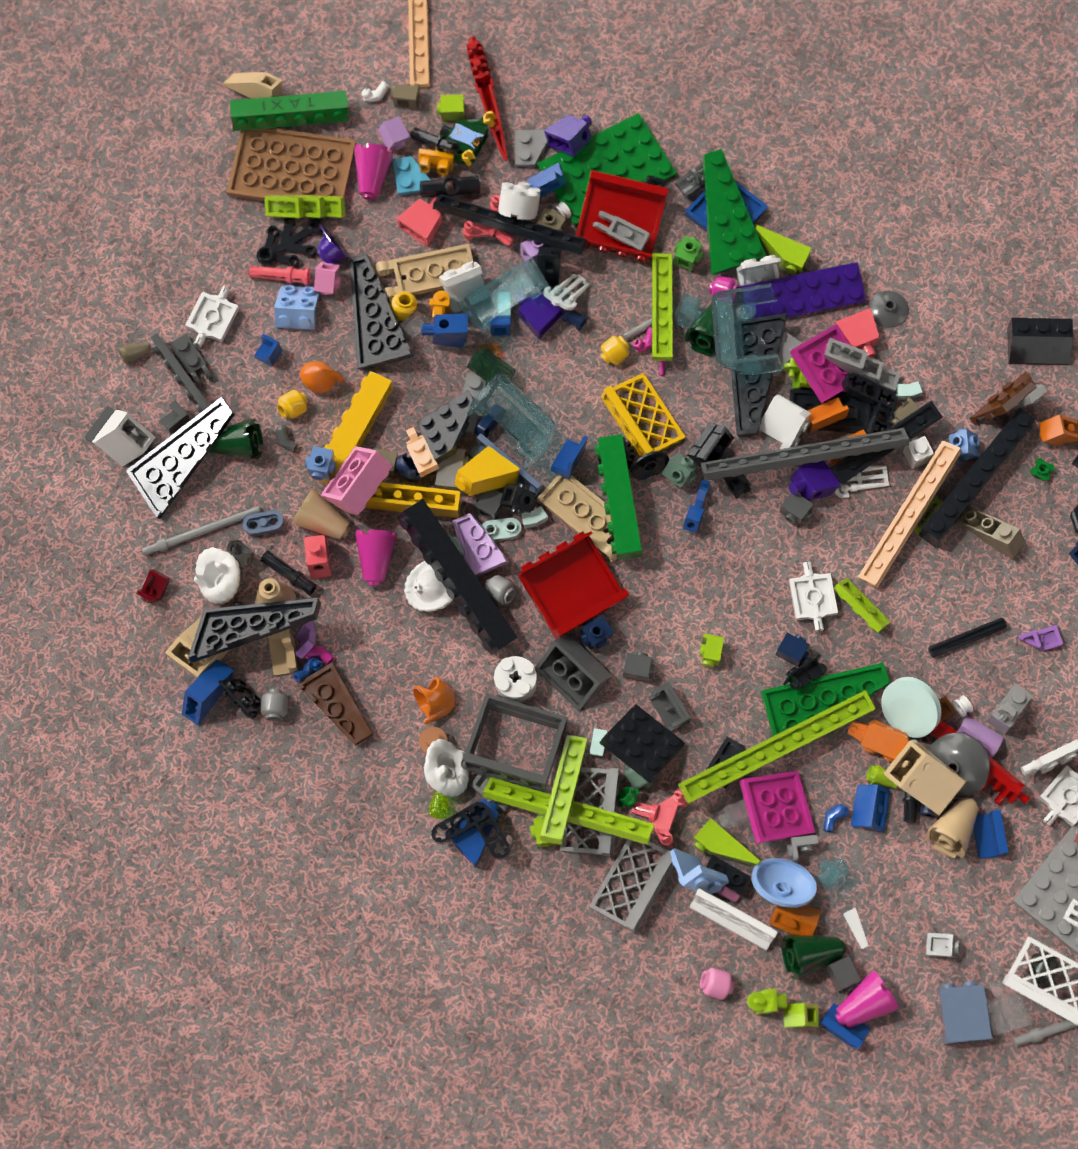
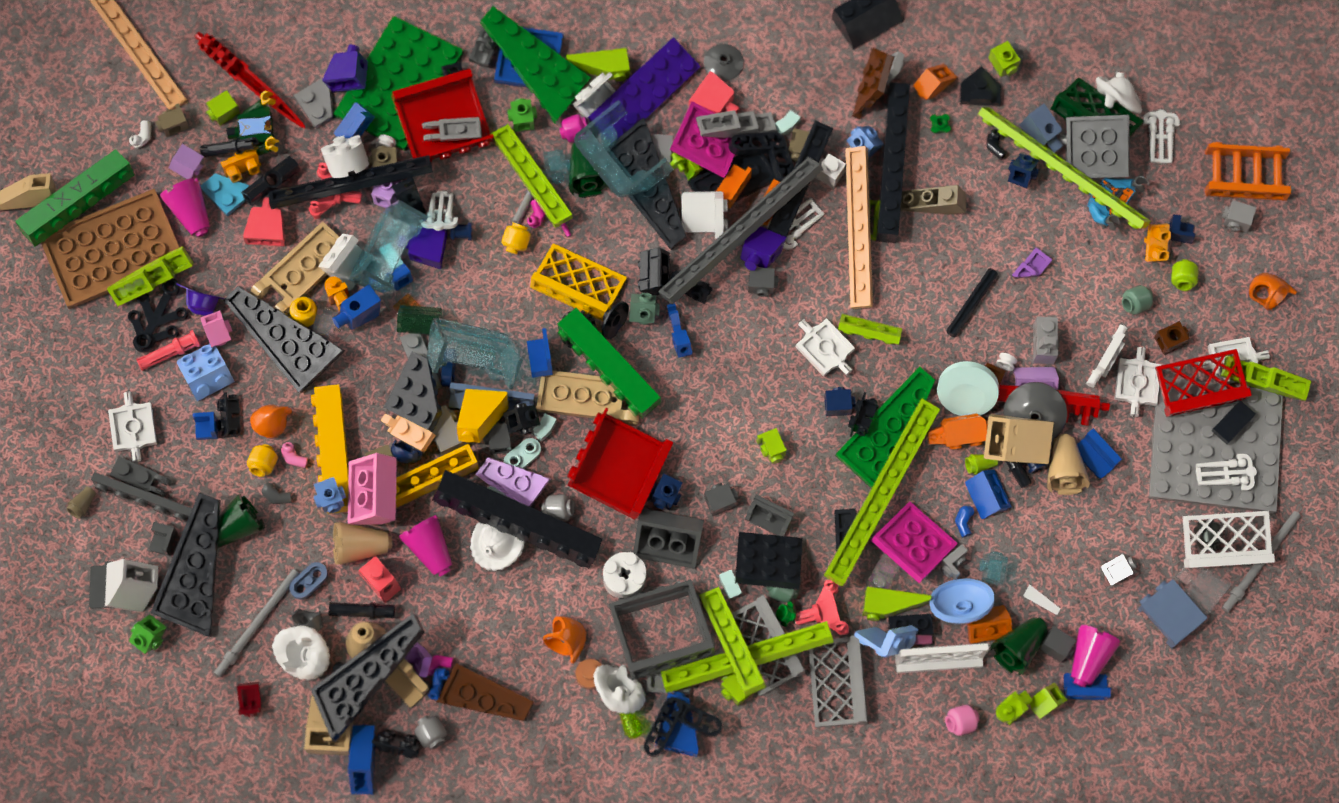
camera: 40 degrees left, 0 degrees up
none -> bright green brick [129,615,166,654]
none -> black hinge [217,392,241,438]
none -> bright pink arm [281,442,308,468]

